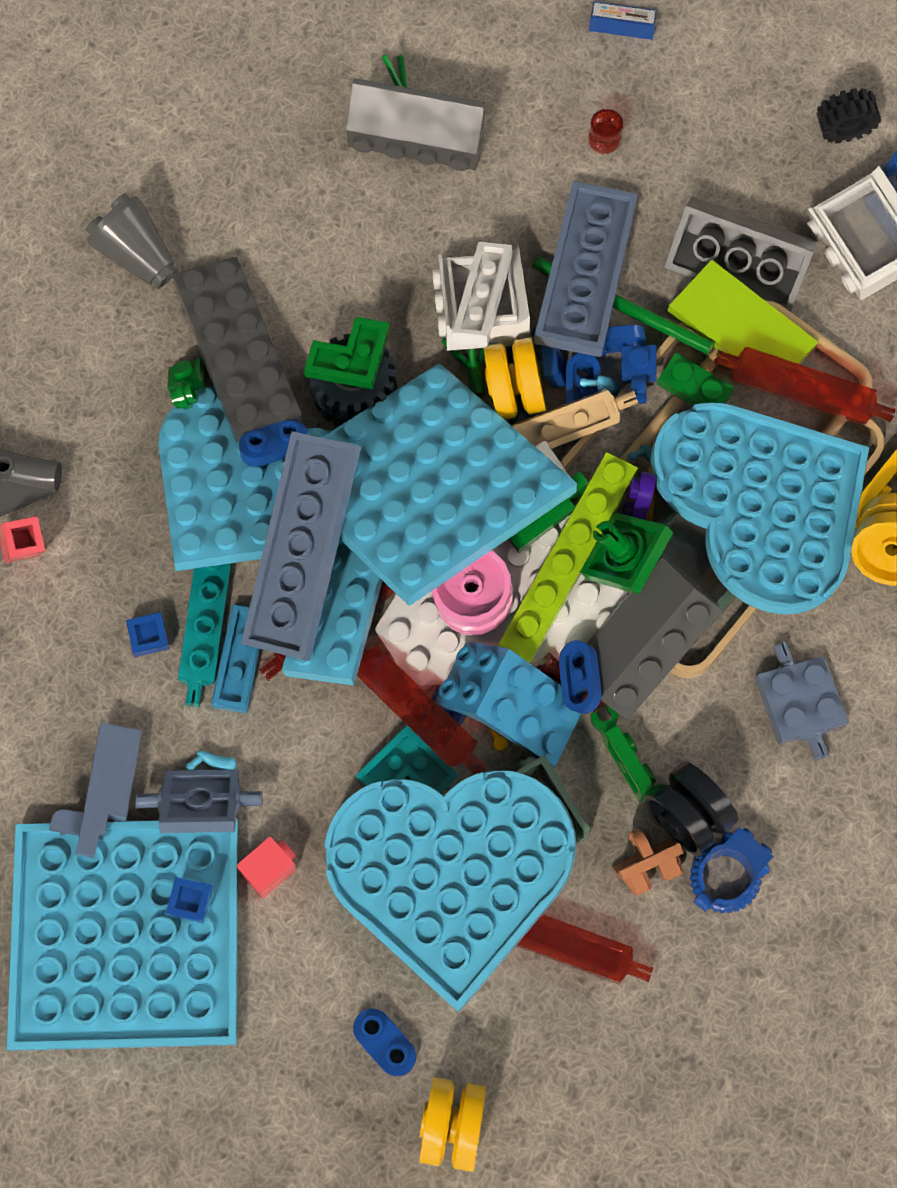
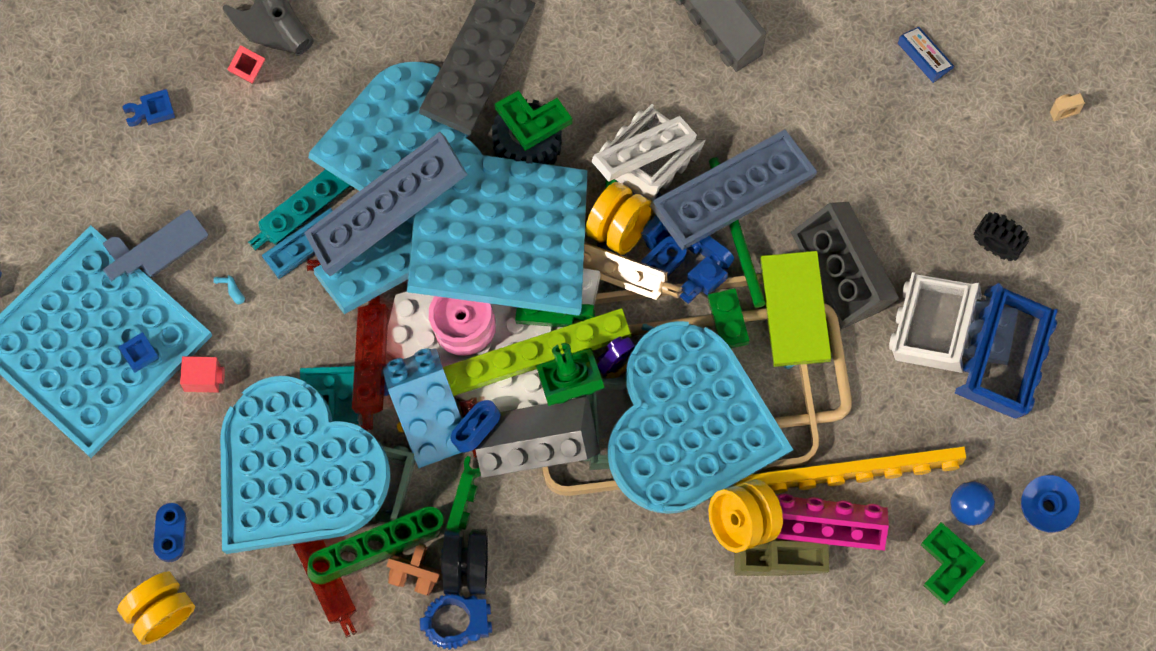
camera: 45 degrees right, 0 degrees up
blue plate [126,612,170,657] -> none
sand blue plate [136,769,263,833] -> none
green plate [167,358,206,410] -> none
blue plate [239,420,308,467] -> none
medium azure piece [580,376,620,395] -> none
clear red wheel [588,109,623,154] -> none
clear red plate [714,346,896,425] -> none
sand blue plate [755,642,849,761] -> none
none -> green beam [307,506,444,584]

